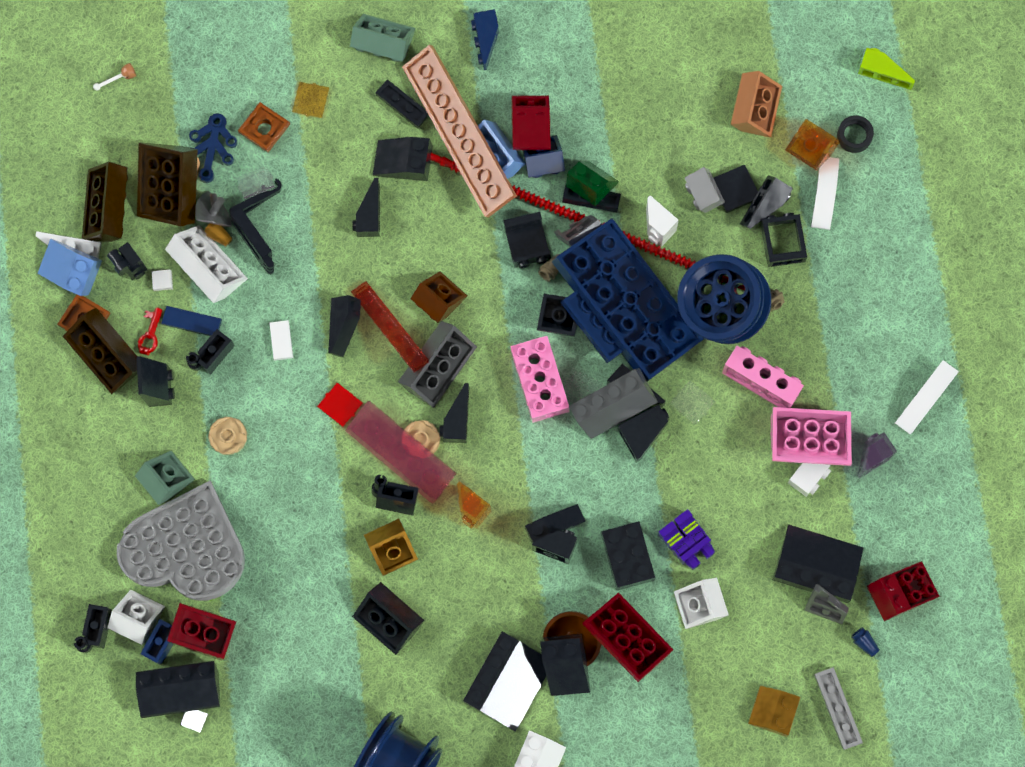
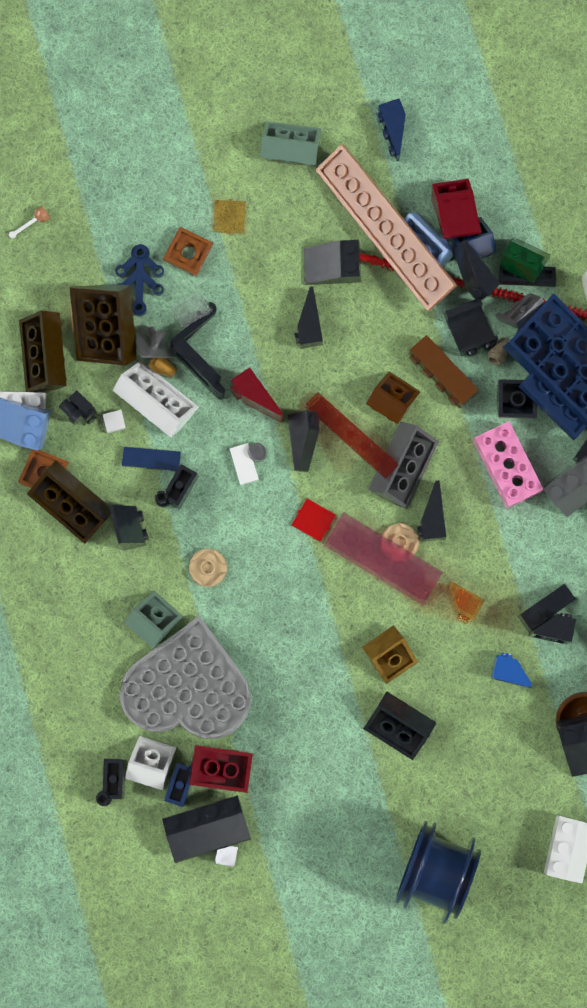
camera: 10 degrees left, 5 degrees up
red piece [137,308,163,355] -> none
black hinge [371,475,419,516] -> none
black plate [375,79,429,128] -> none
slope [463,631,546,732] -> none
none -> dark red slope [230,367,284,423]
none -> flat silver piece [248,443,266,462]
none -> reddish brown brick [409,335,479,408]
none -> black slope [452,239,501,303]
none -> blue slope [491,652,532,688]

